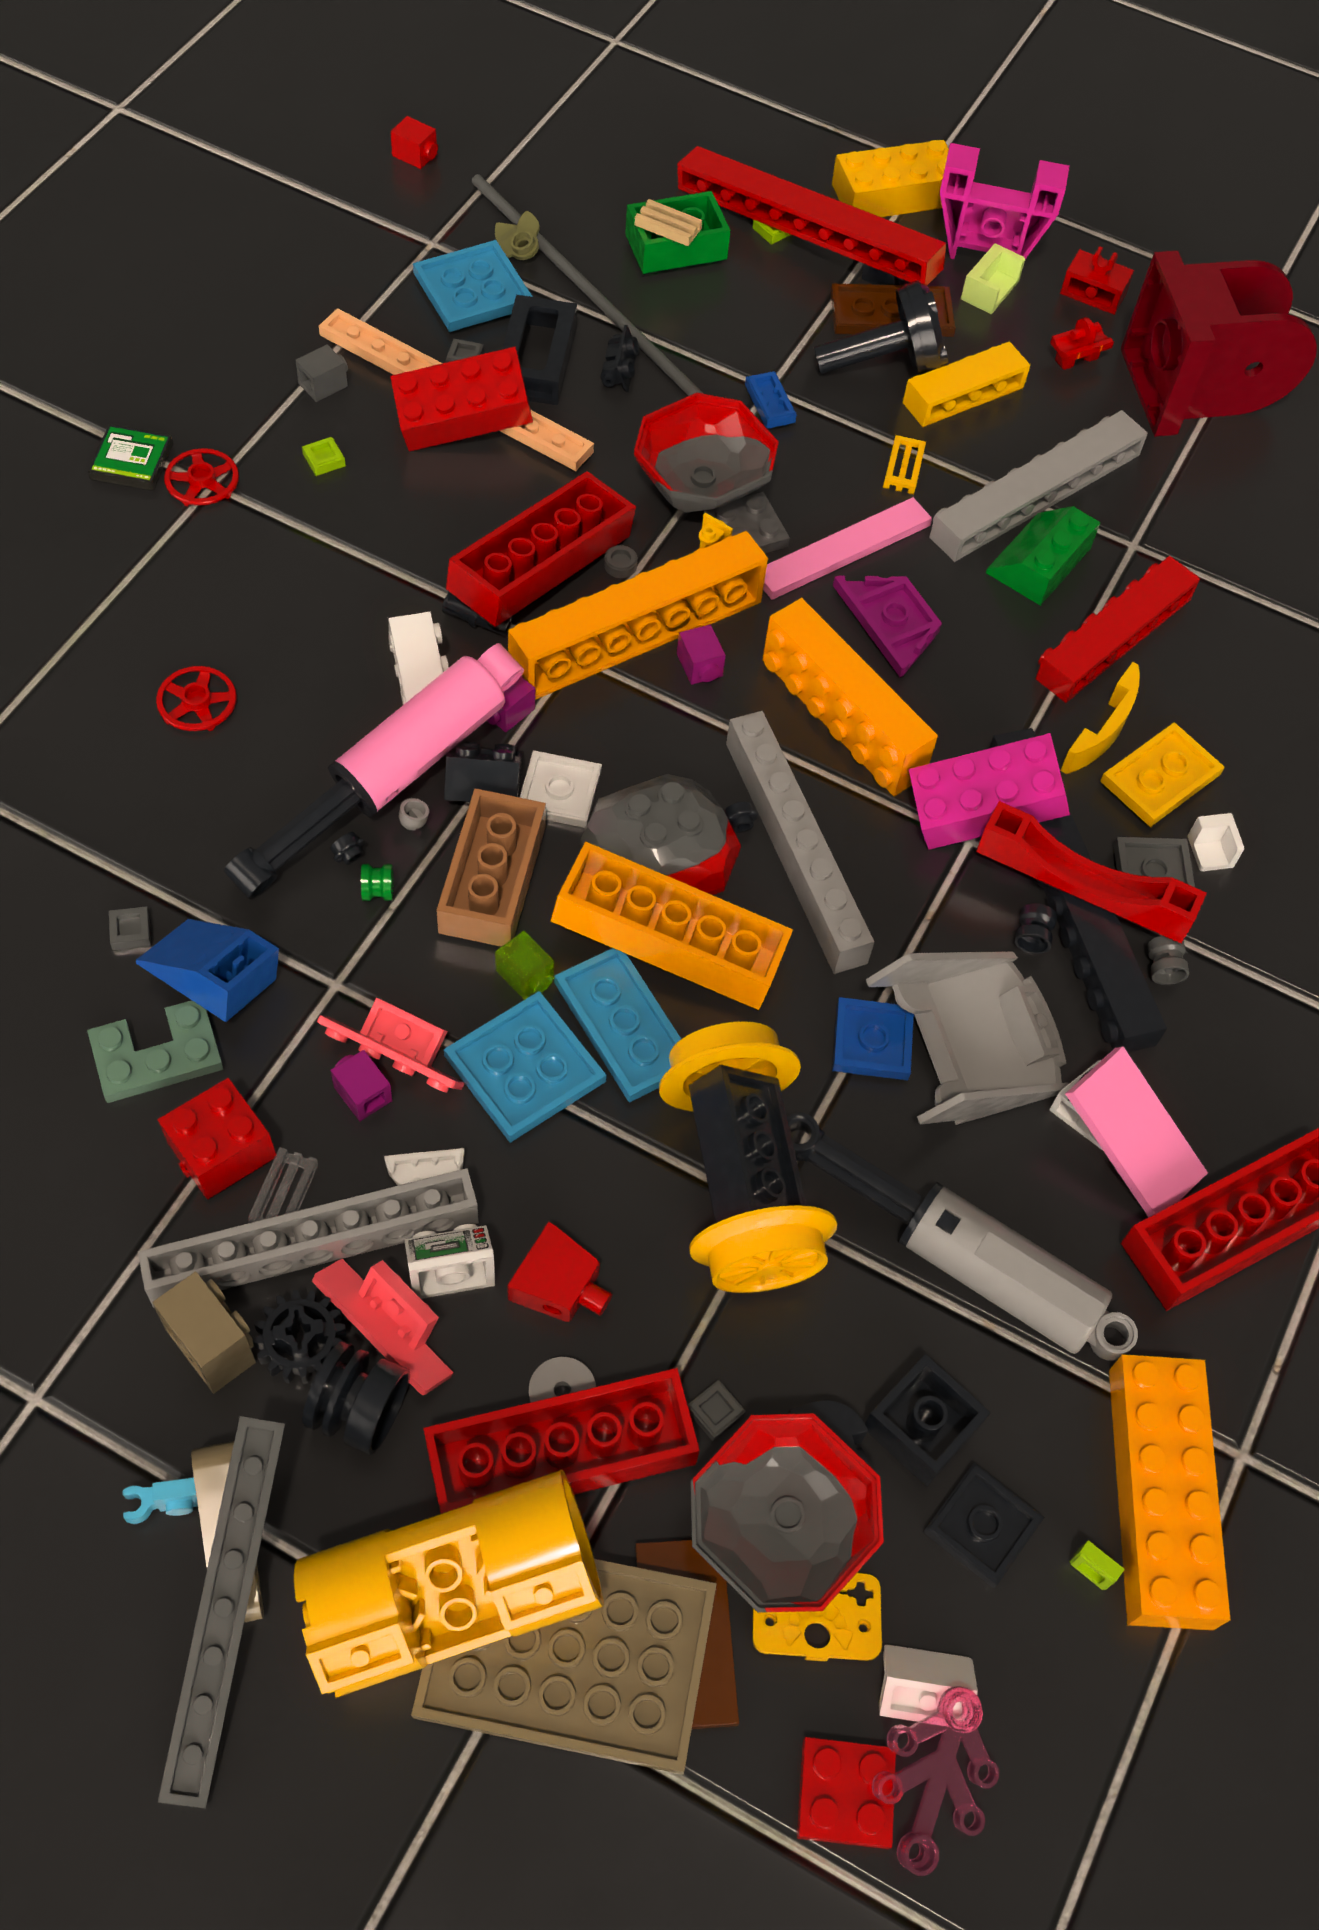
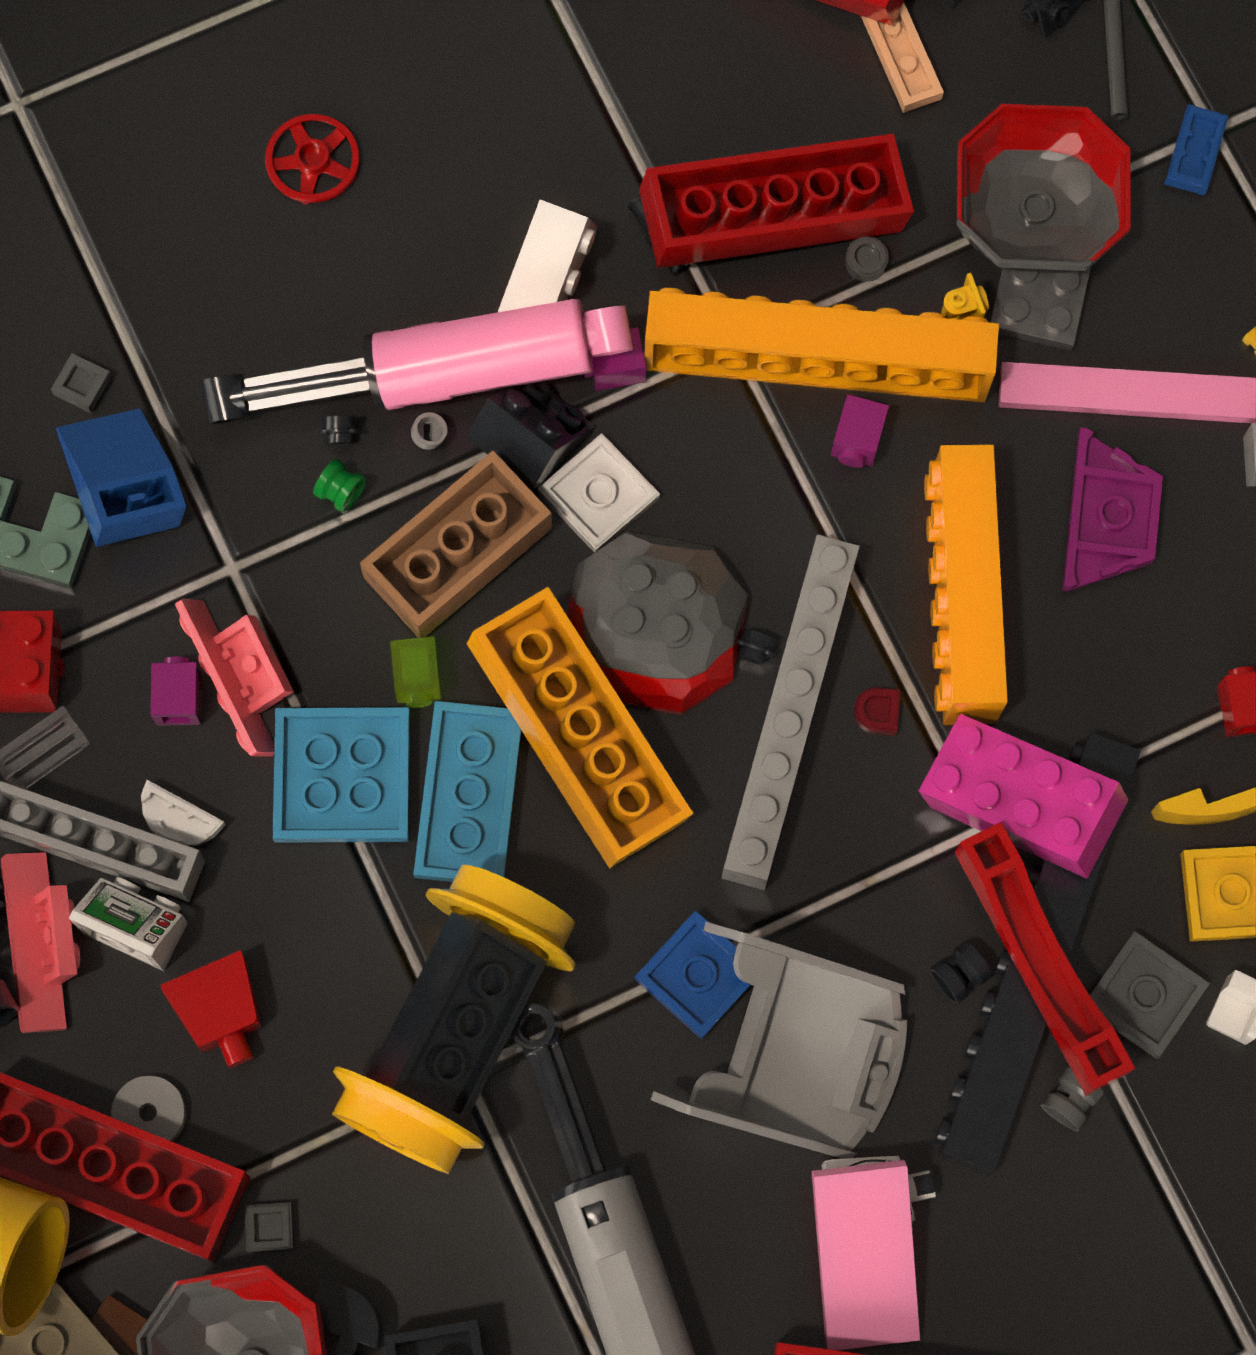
camera: 40 degrees right, 15 degrees up
none -> dark red tile [854,687,901,736]

